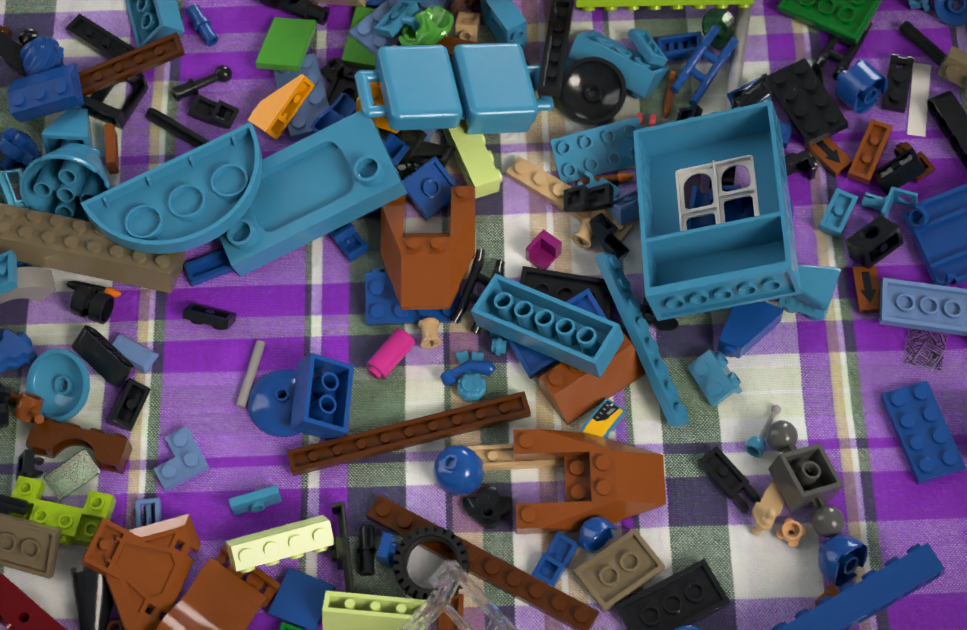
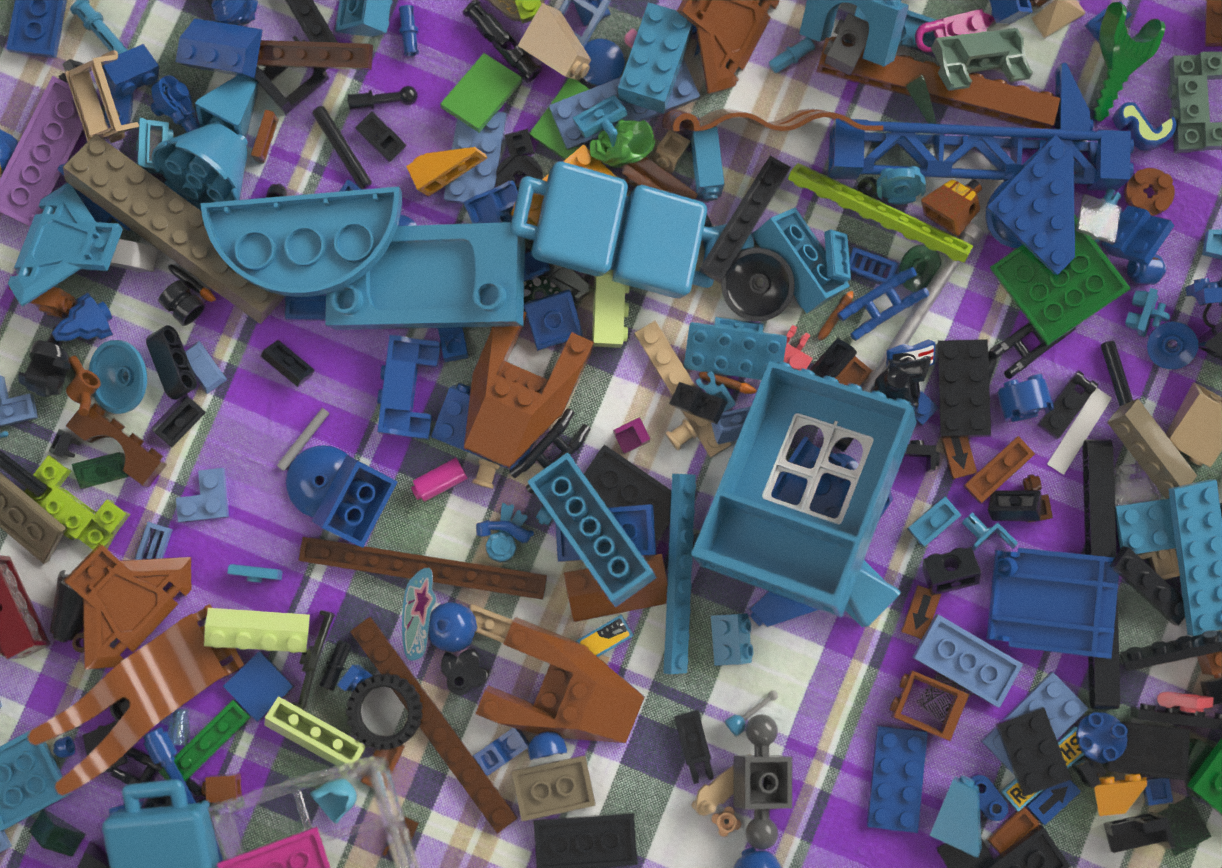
camera: 20 degrees right, 20 degrees up
black slope [589,213,630,260] -> none
none -> blue bracket [377,335,441,440]
none -> sticker [402,568,436,661]
none -> dark orange window [890,670,969,741]

